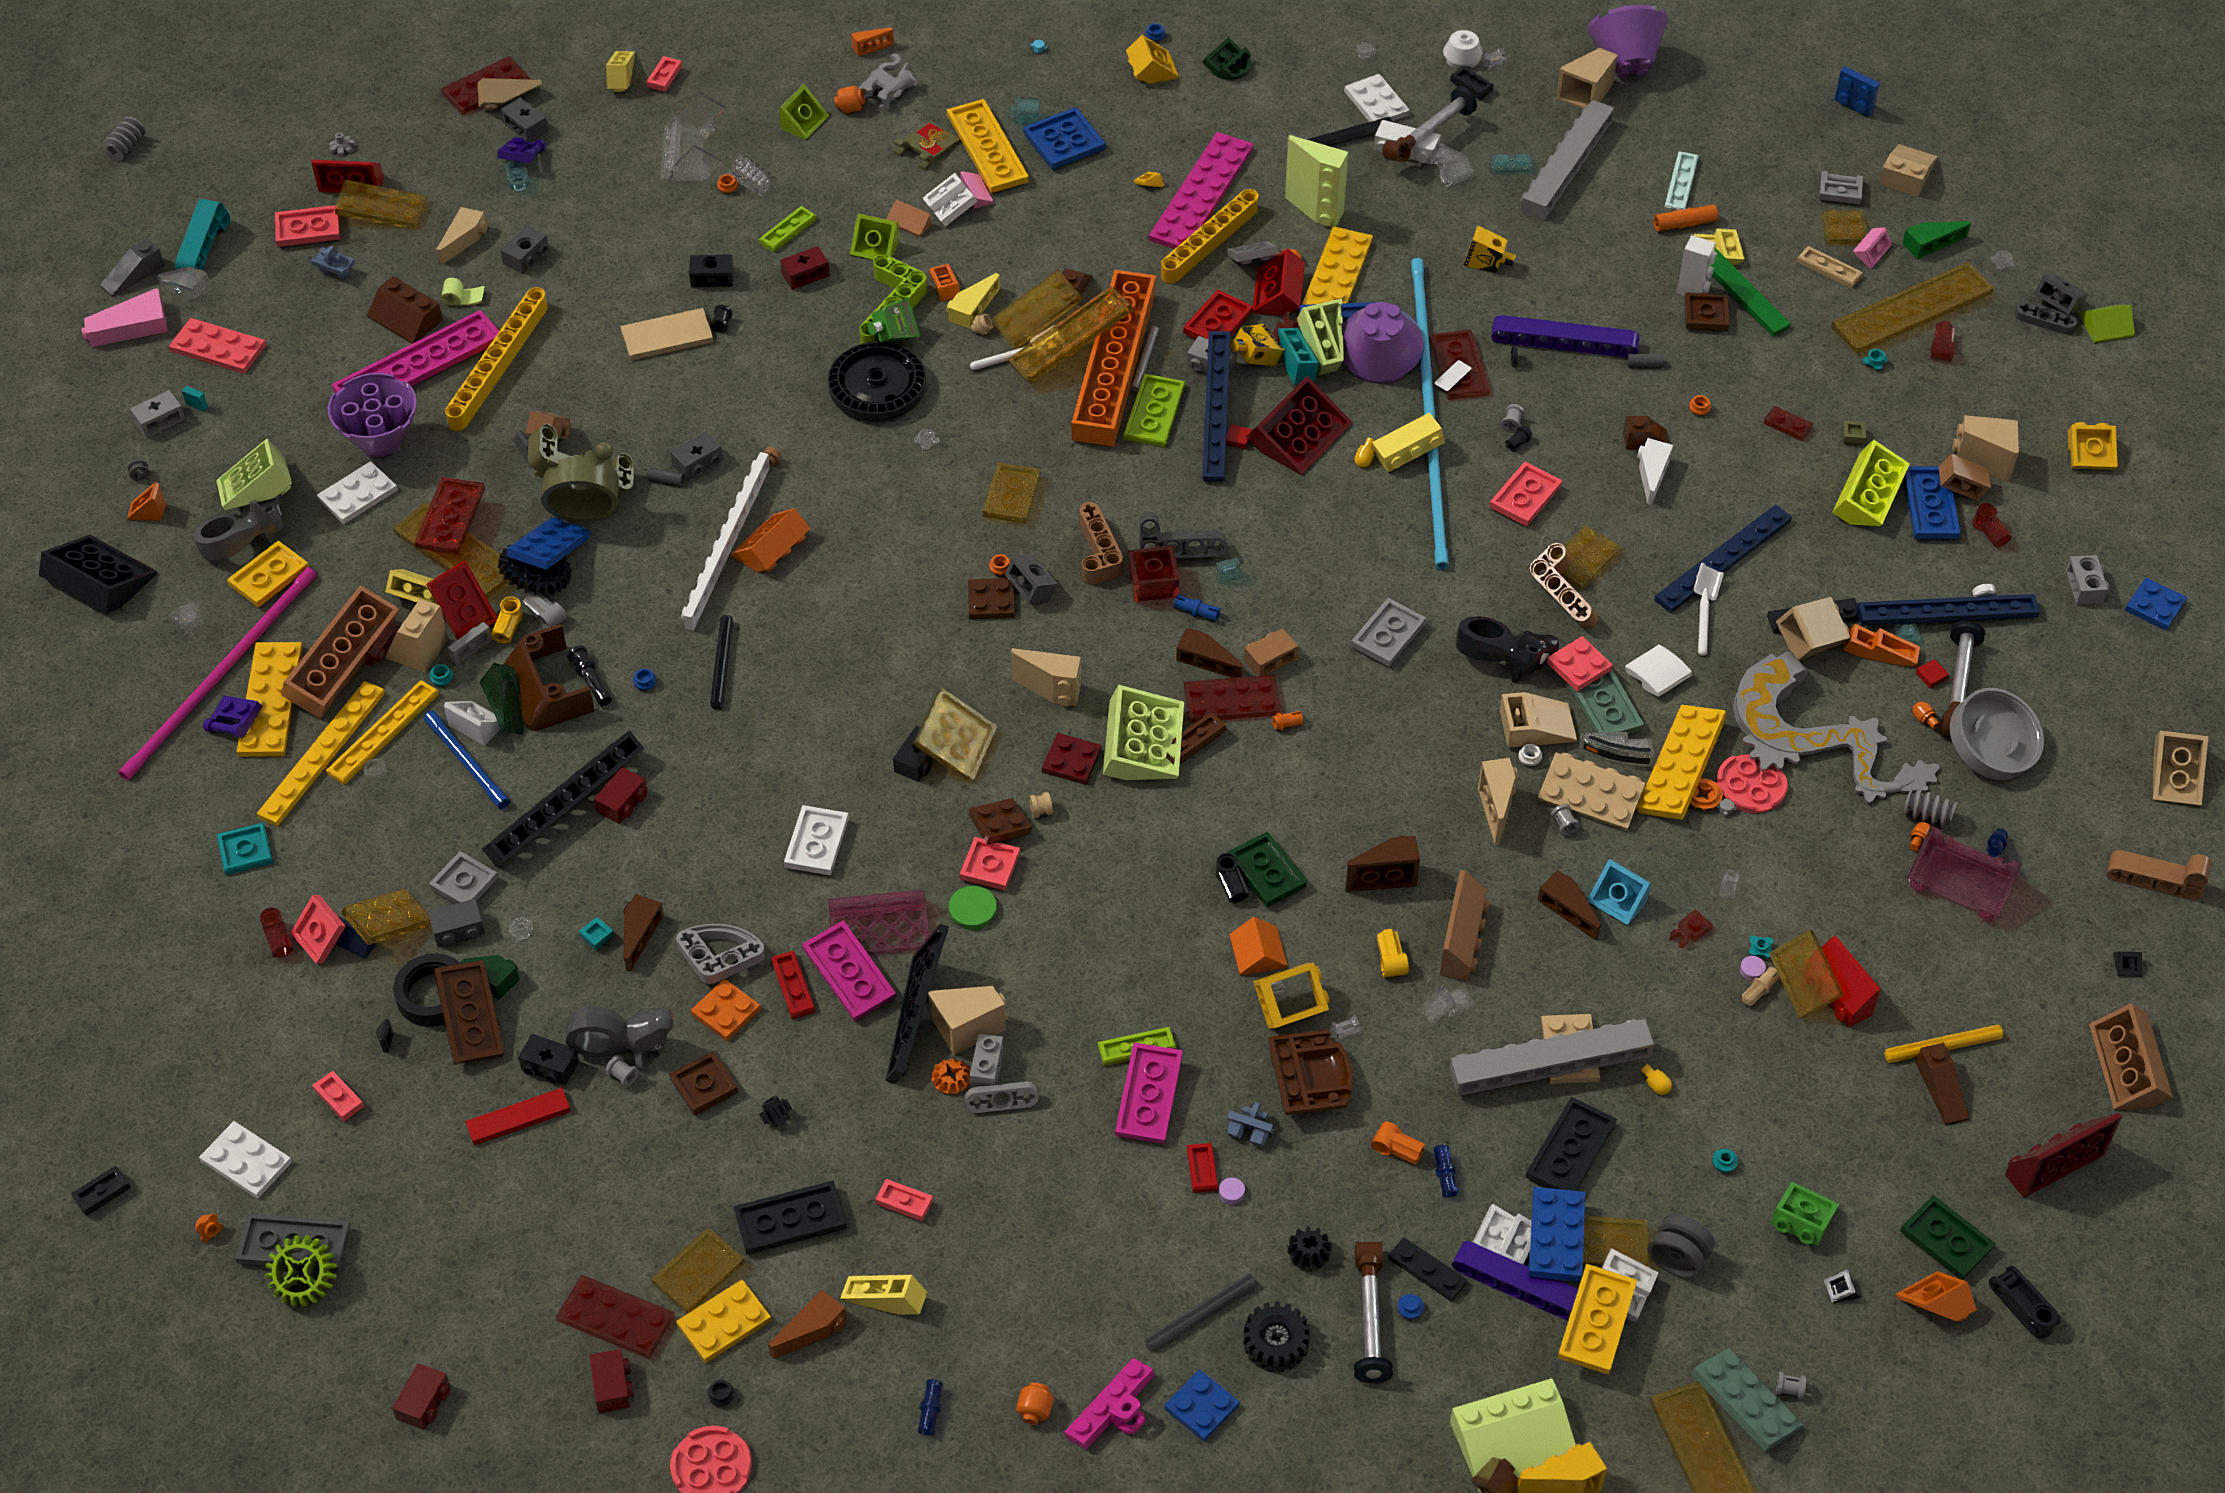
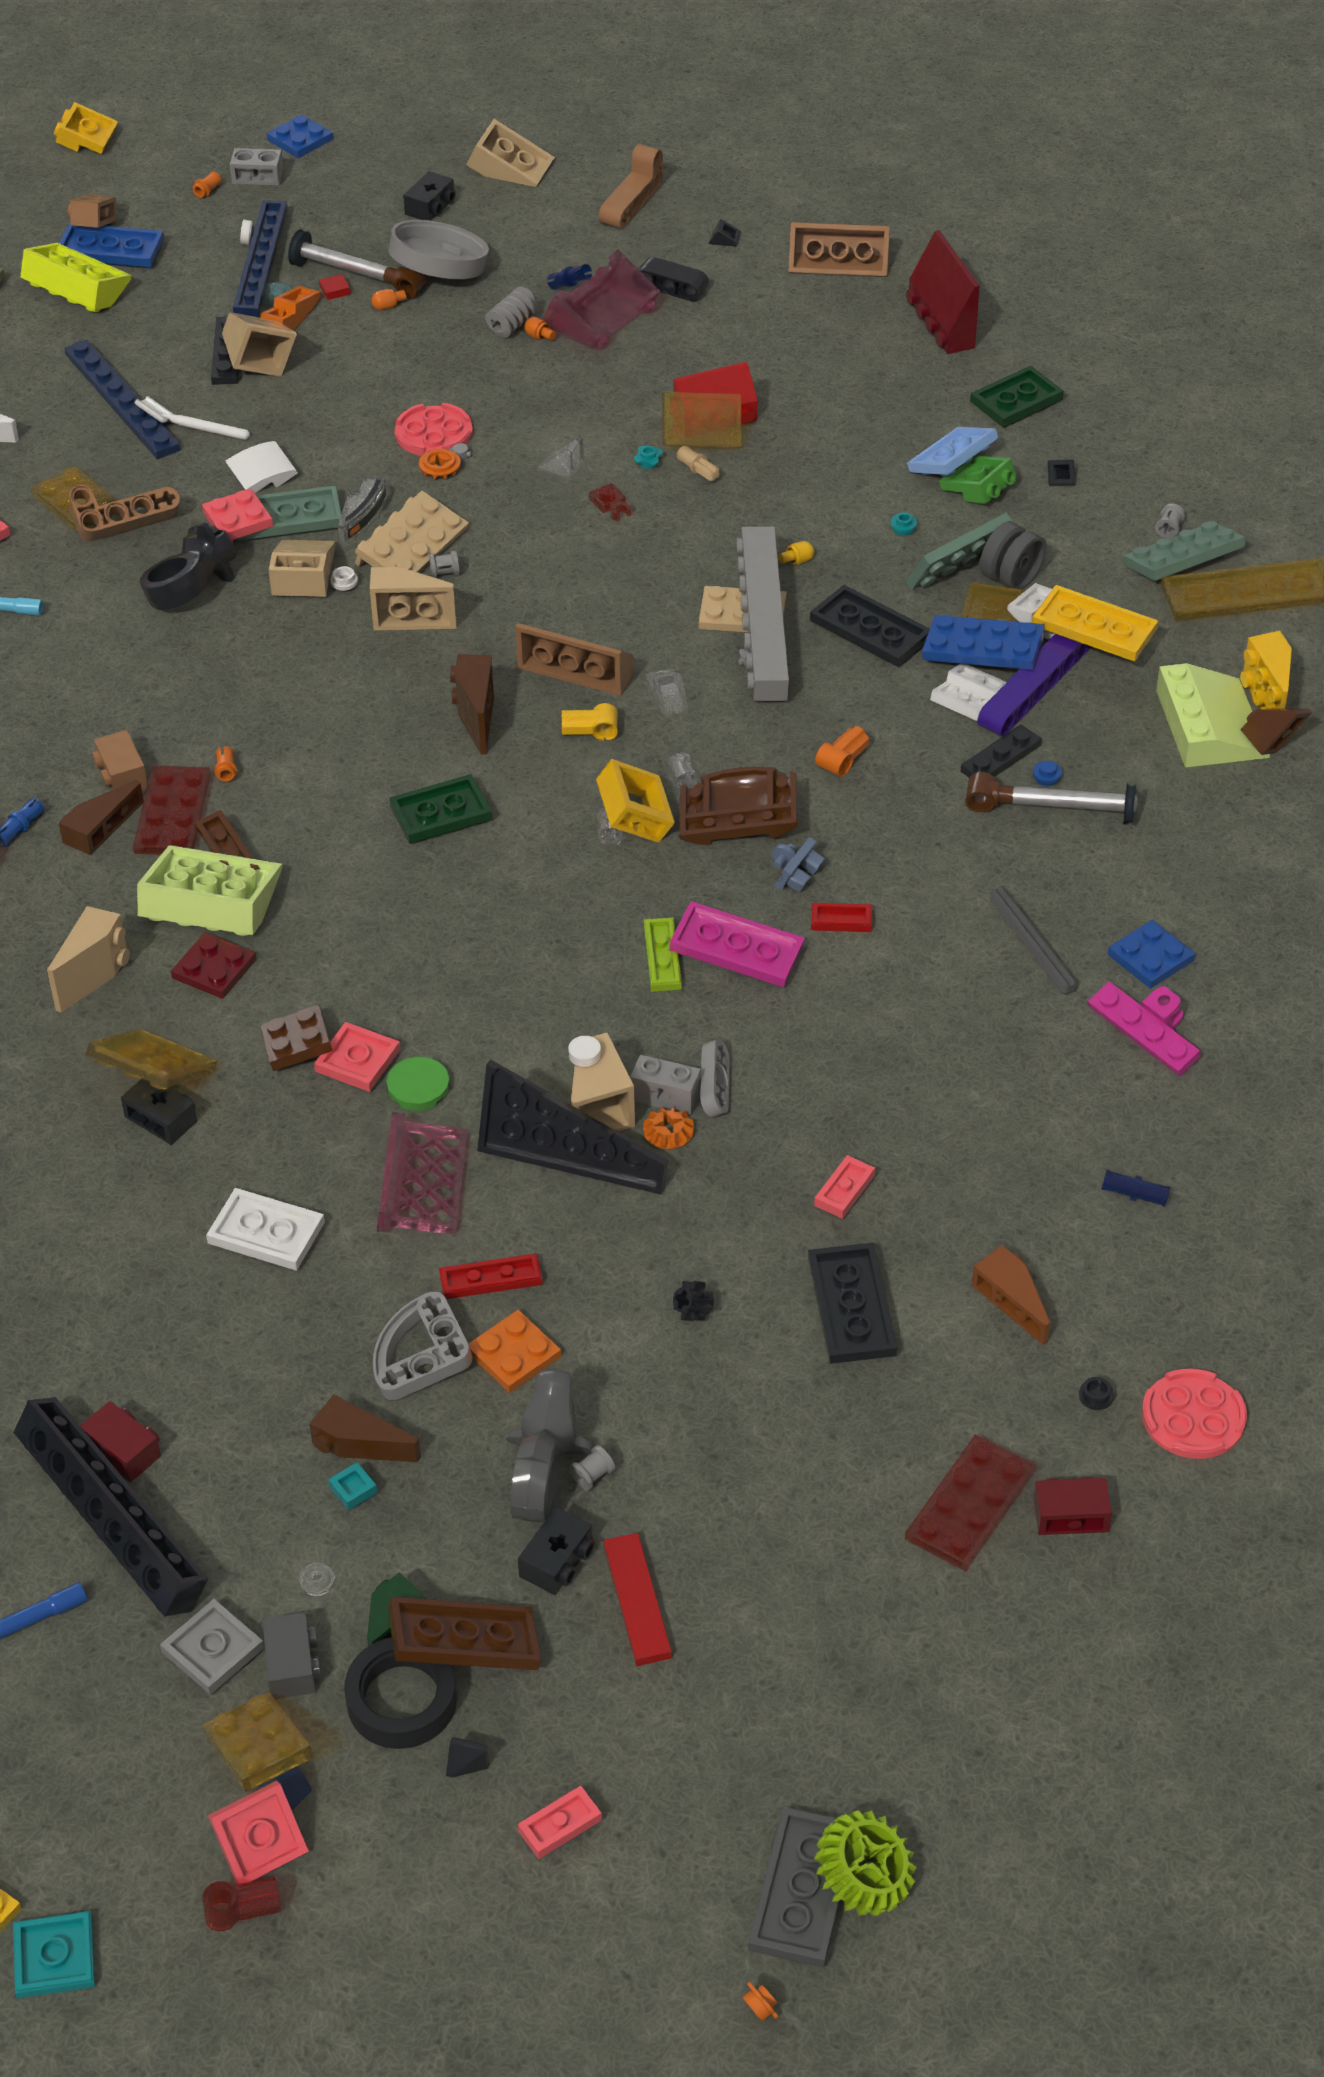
camera: 80 degrees left, 5 degrees down
white plate [199,1121,292,1199] -> none
dark red brick [392,1363,450,1430] -> none
clear yellow plate [651,1228,745,1314] -> none
reddish brown plate [669,1051,738,1115] -> none
yellow plate [676,1279,772,1363] -> none
dark pink plate [802,920,896,1022] -> none
light yellow slope [840,1275,927,1315] -> none
orange head [1016,1382,1054,1425] -> none
tan wheel [1029,792,1053,819] -> none
black piece [1215,853,1249,903] -> none
lavender tile [1219,1178,1245,1204] -> none
orange slope [1229,917,1288,976] -> none
black bush [1243,1301,1310,1373] -> none
black gear [1287,1225,1332,1271] -> none
light grey plate [1351,598,1426,667] -> none
clear blue pin [1433,1145,1459,1198] -> none
reddish brown slope [1538,870,1601,941] -> none
medium azure slope [1587,859,1651,925] -> none
yellow plate [1637,705,1727,820] -> none
light grey animal [1733,651,1940,804] -> none
lavender tile [1740,956,1766,981] -> none
yellow axle [1884,1025,2003,1063] -> none
orange slope [1896,1271,1977,1321] -> none
reddish brown slope [1915,1042,1969,1125] -> none
tan slope [1952,415,2019,482] -> none
clear red piece [1972,502,2012,548] -> none
black piece [1988,1266,2061,1338] -> none
none -> orange pin [193,171,222,198]
none -> black brick [403,171,456,221]
none -> white tile [568,1036,601,1067]
none -> black beam [634,257,709,302]
none -> sand green plate [906,512,1013,590]
none -> light blue plate [907,427,998,476]

